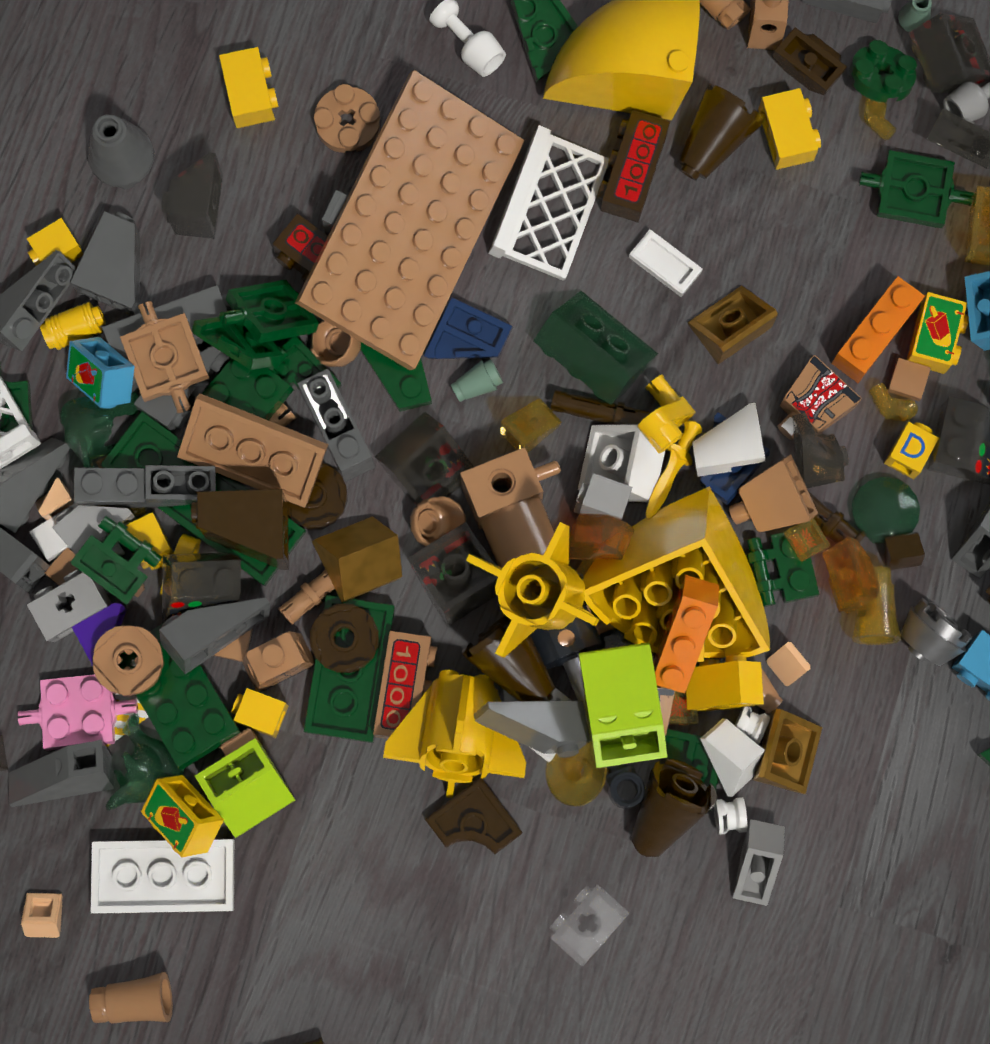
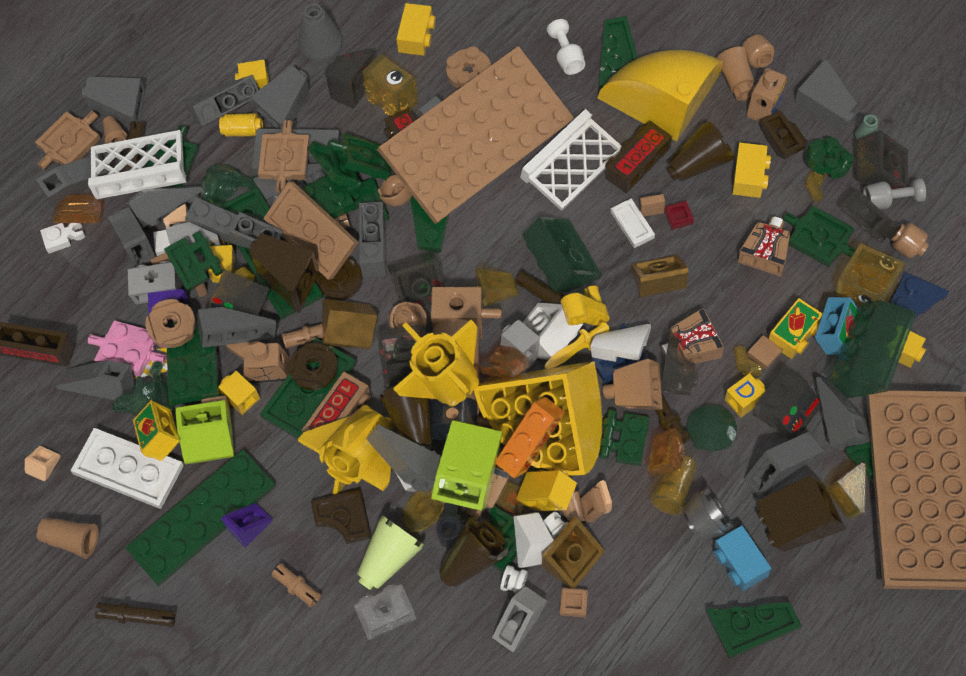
camera: 30 degrees right, 15 degrees down
dark azure brick [66,337,135,409] -> none
dark blue wing [424,298,513,359] -> none
sand green cone [451,359,503,402] -> none
clear yellow tile [784,518,831,562] -> none
orange brick [831,276,925,383] -> none
dark brown slope [884,532,925,571] -> none
none -> dark green plate [125,450,276,587]
none -> dark purple slope [221,503,273,548]
none -> medium nougat pin [271,563,321,608]
none -> yellowish green cone [357,515,424,590]
none -> clear yellow brick [362,54,418,116]
none -> medium nougat tile [560,588,588,618]
none -> medium nougat tile [581,488,606,522]
none -> medium nougat tile [639,194,665,217]
none -> dark red tile [664,201,694,230]
none -> torso [738,217,790,277]

